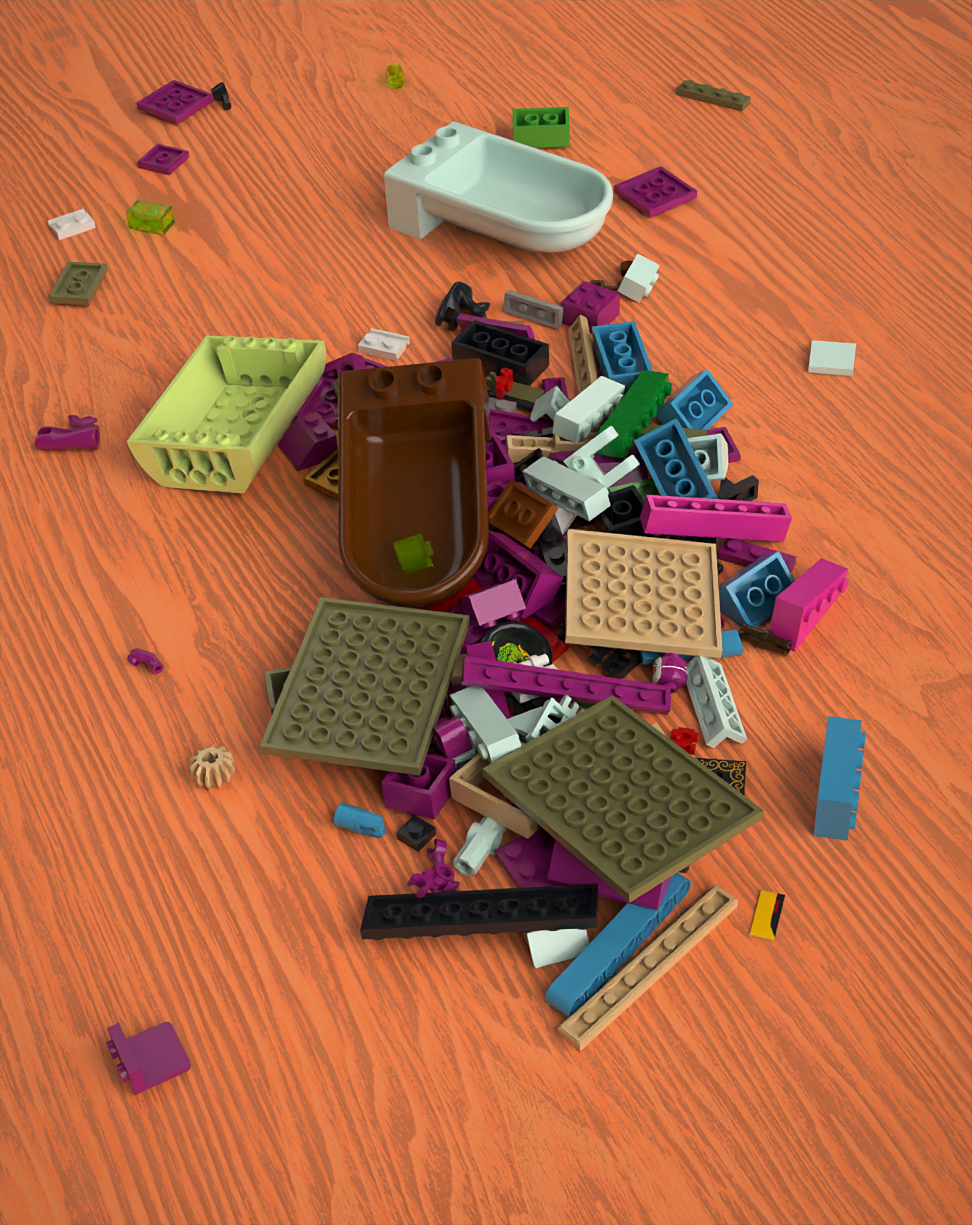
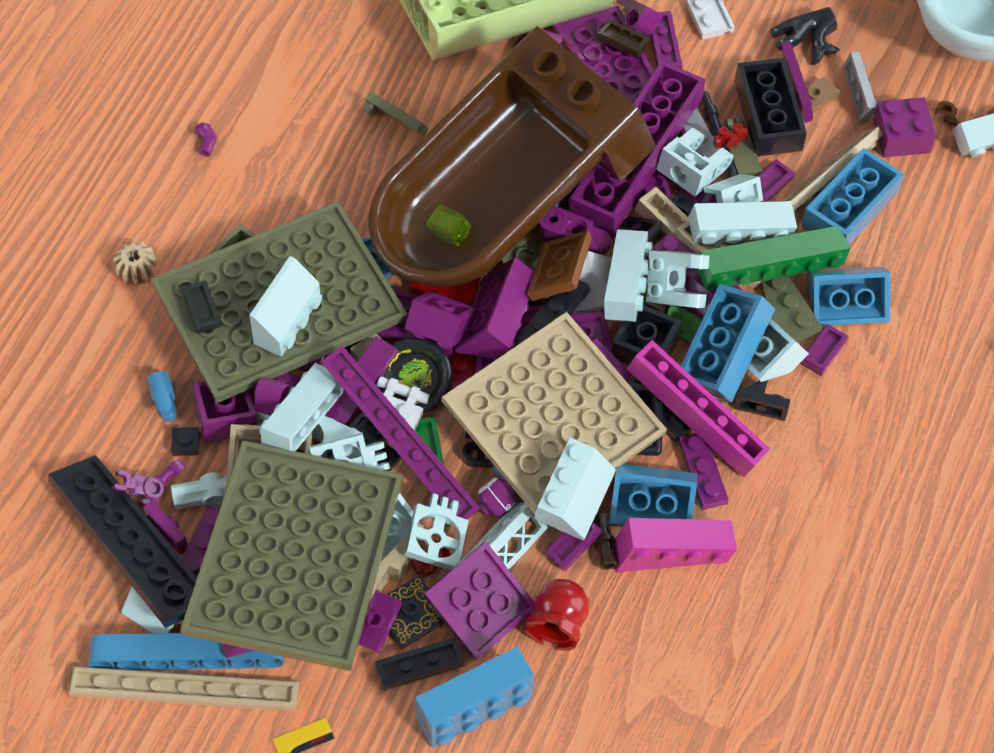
camera: 45 degrees right, 15 degrees up
none -> magenta plate [144,501,188,554]
none -> pearl dark grey tile [181,281,222,334]
none -> light aqua slope [249,256,322,357]
none -> olive hinge [363,91,429,137]
none -> black plate [375,637,464,691]
none -> light aqua piece [404,493,468,571]
none -> magenta plate [422,541,535,660]
none -> red tile [525,579,589,651]
none -> light aqua slope [534,438,616,541]
none -> magenta tile [545,522,602,572]
none -> light aqua brick [656,128,733,196]

